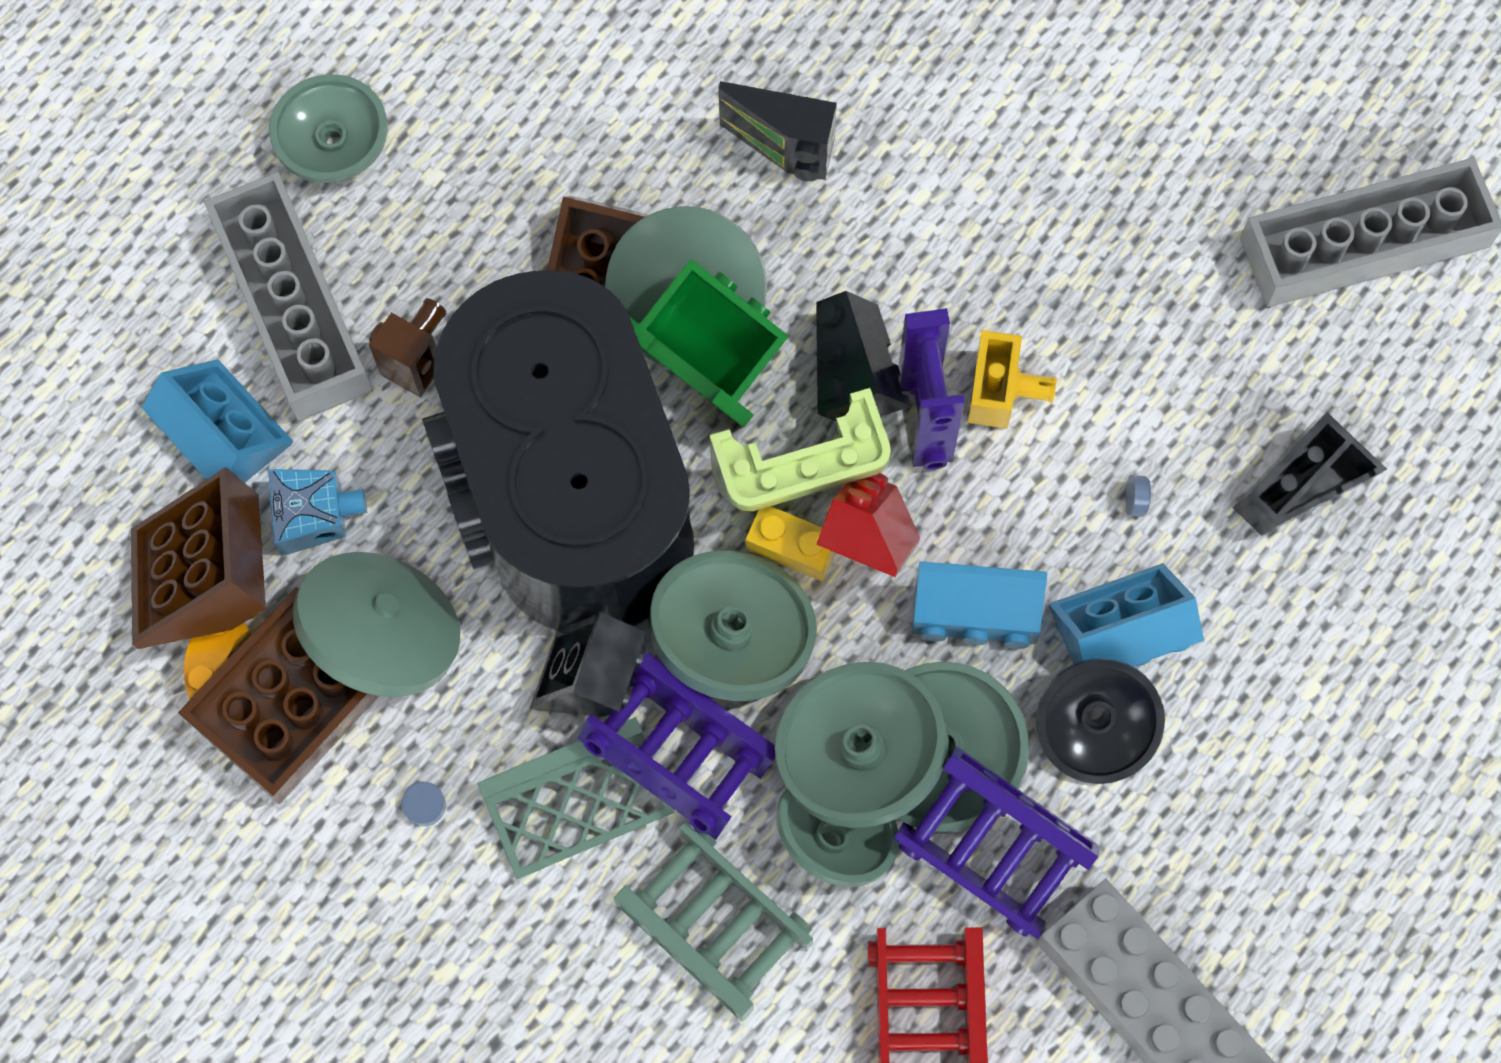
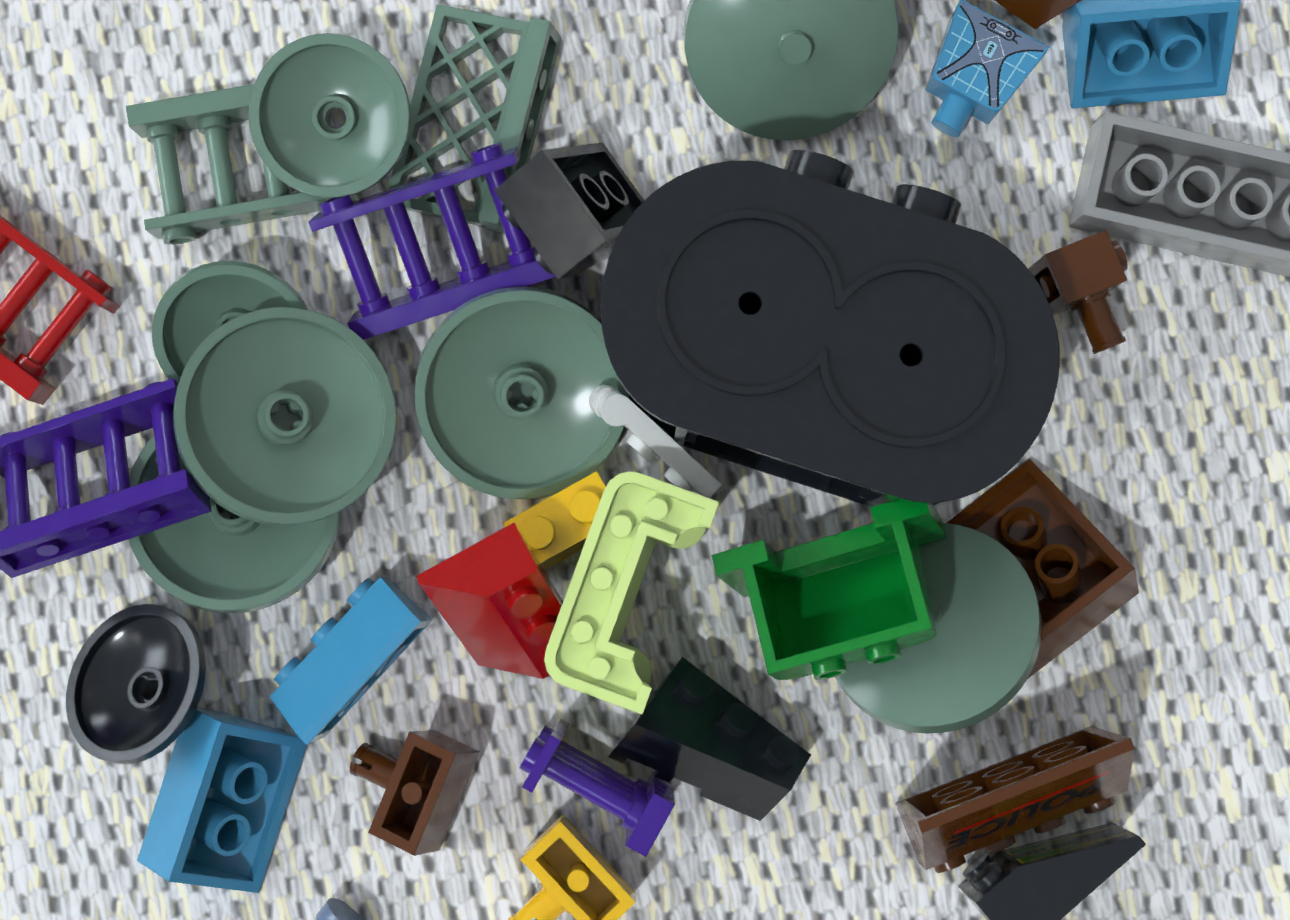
camera: 125 degrees right, 15 degrees up
none -> sand green dish [249,33,411,198]
none -> reddish brown brick [349,730,480,856]
none -> white plate [589,385,722,498]
none -> reddish brown slope [895,726,1135,873]

